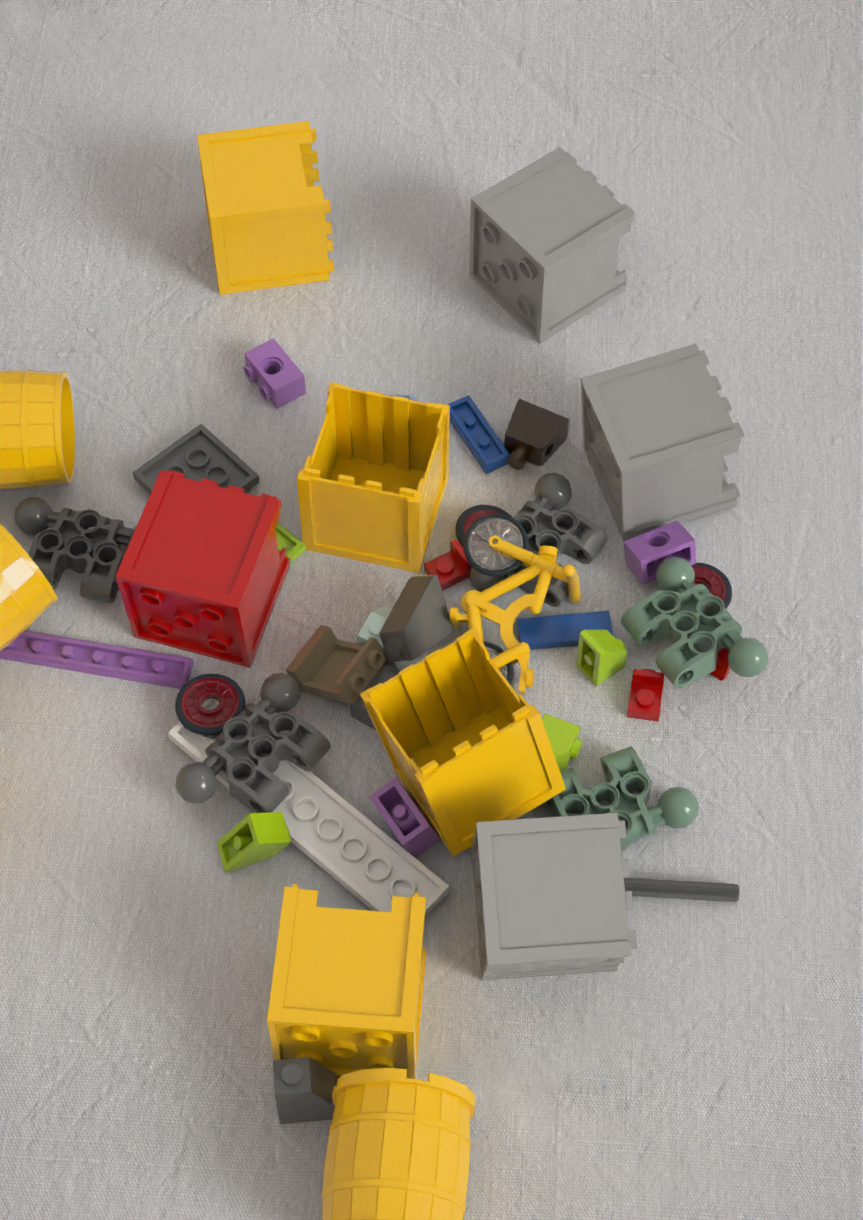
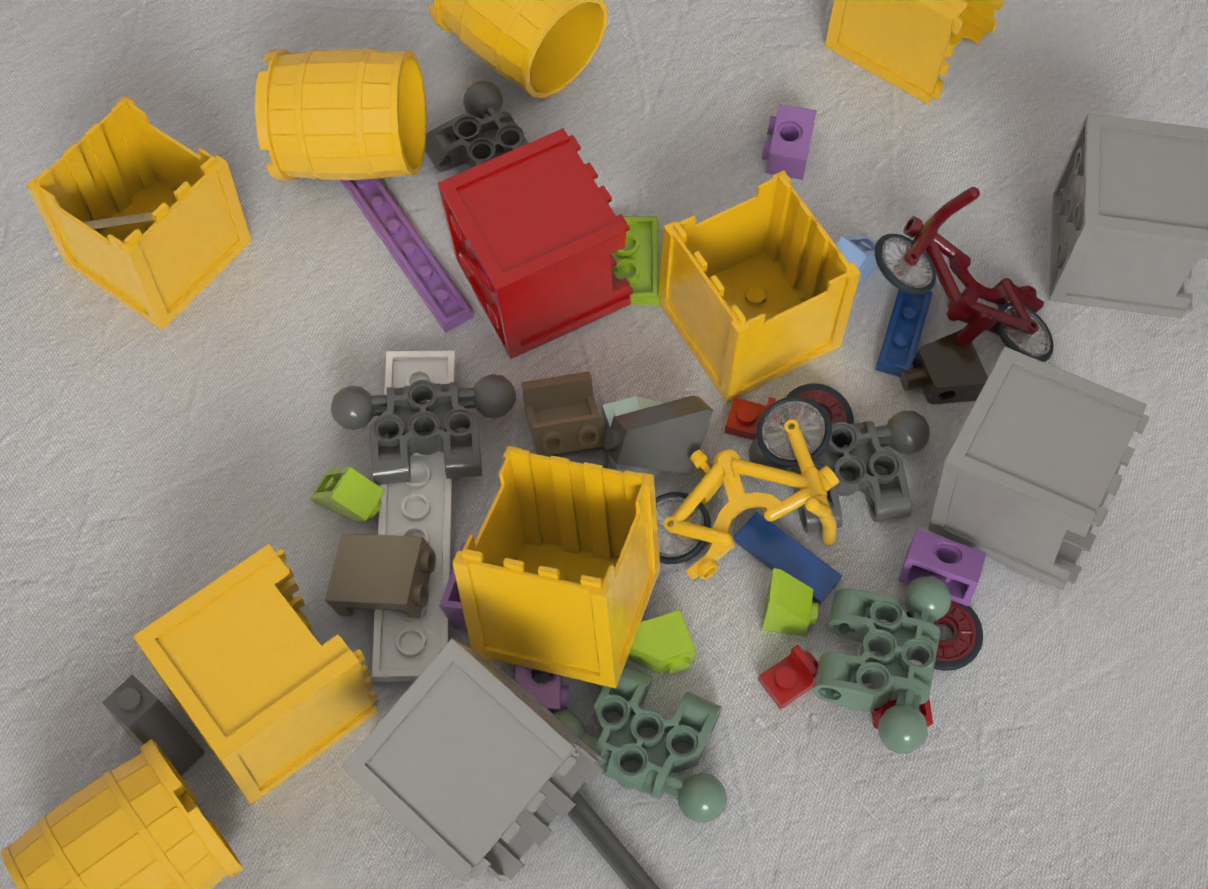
camera: 45 degrees right, 5 degrees up
dark grey plate [133,424,259,494] -> none
dark red wheel [175,674,245,736] -> none
none -> dark tan panel [325,534,436,619]
none -> dark red piece [875,187,1054,362]

